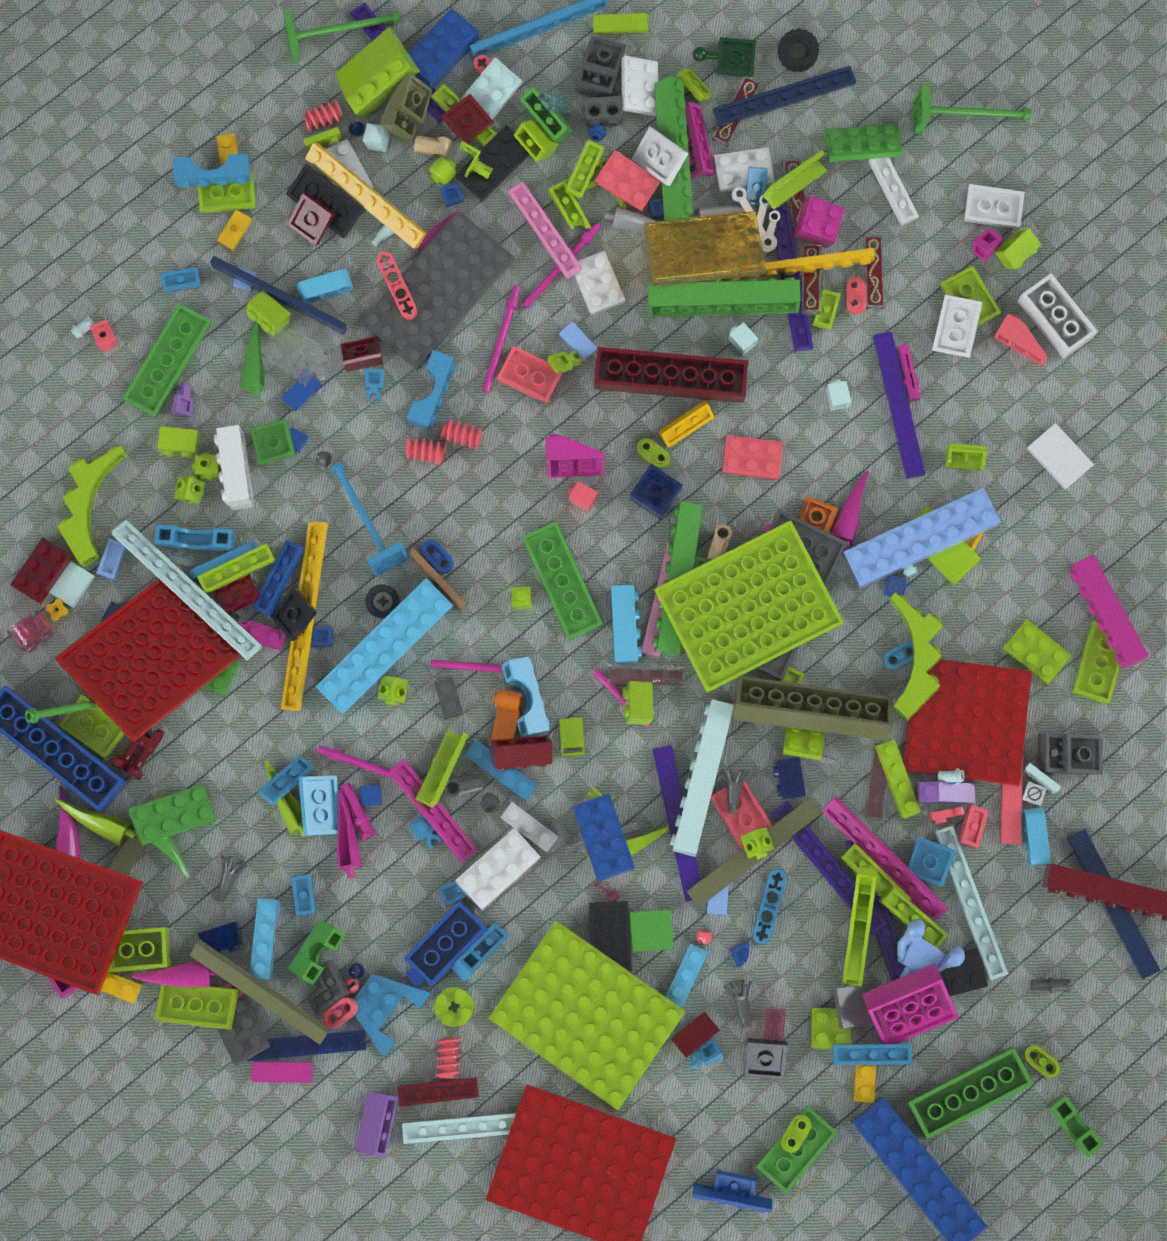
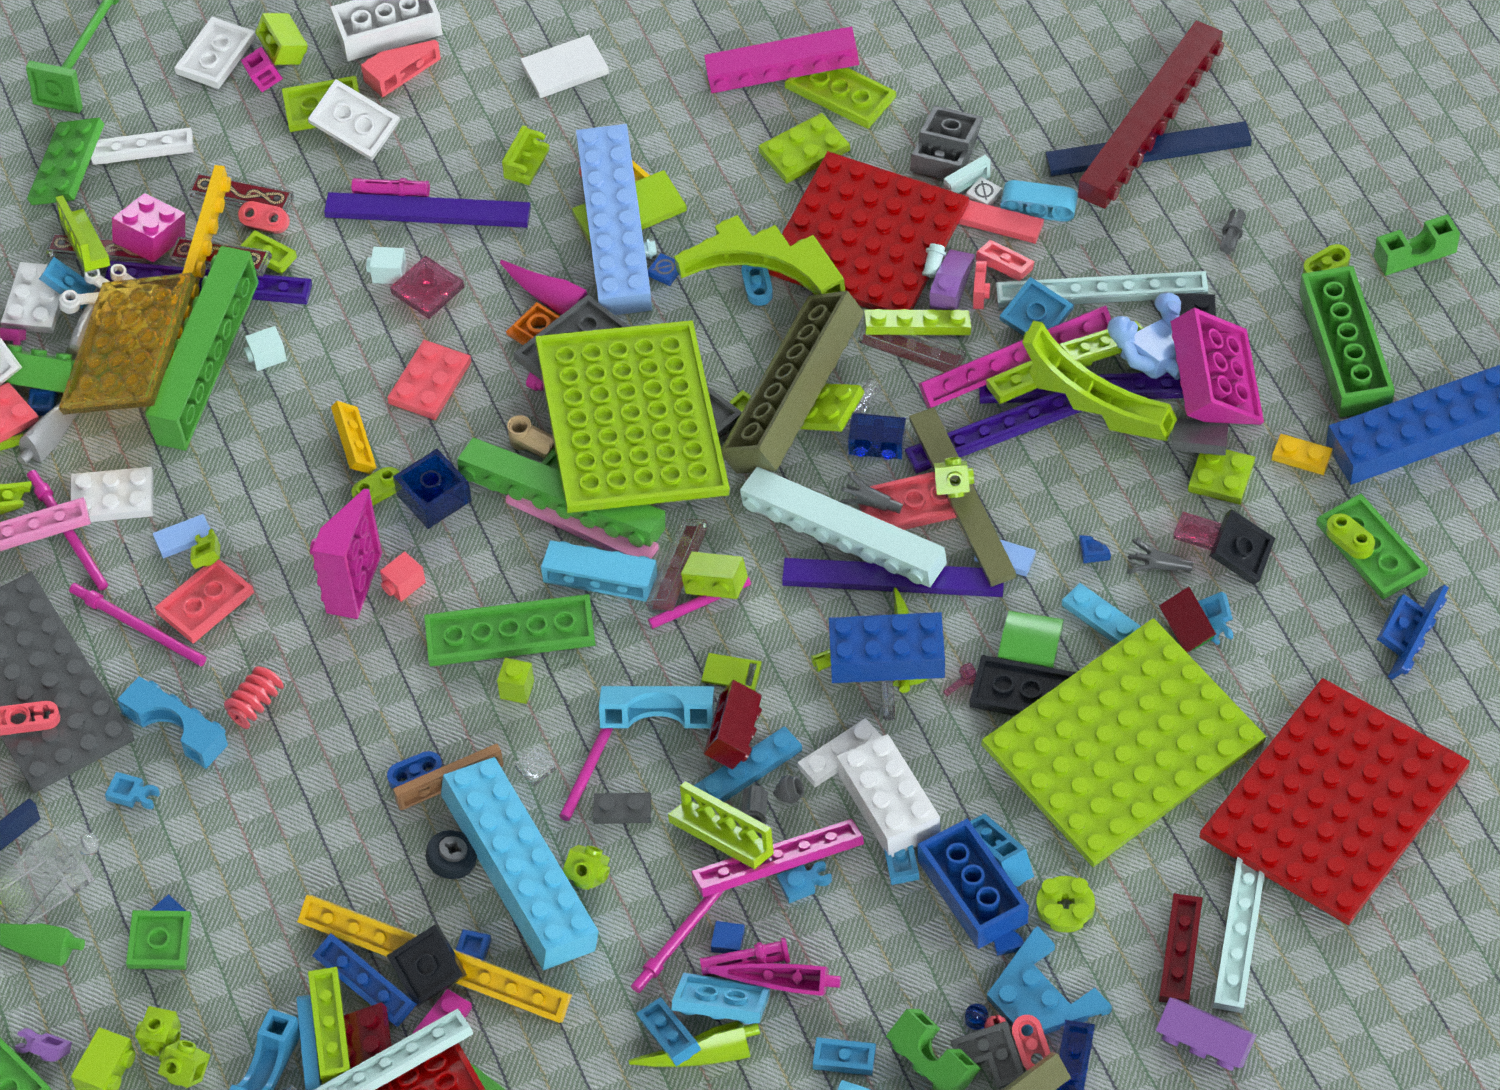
camera: 70 degrees left, 25 degrees down
white brick [214,425,255,511] -> none
blue tile [281,371,322,412] -> none
dark grey hinge [316,451,332,467] -> none
dark azure tile [331,462,409,577] -> none
dark red slope [341,336,384,372] -> none
coral piece [406,435,447,466] -> none
coral piece [436,1037,461,1079] -> none
orange door [489,689,523,747] -> none
dark red brick [594,347,748,403] -> none
coral hinge [696,930,712,945] -> none
dark azure beam [753,869,786,944] -> none
dark azure plate [832,1044,912,1065] -> none
none -> clear pink plate [390,255,464,319]

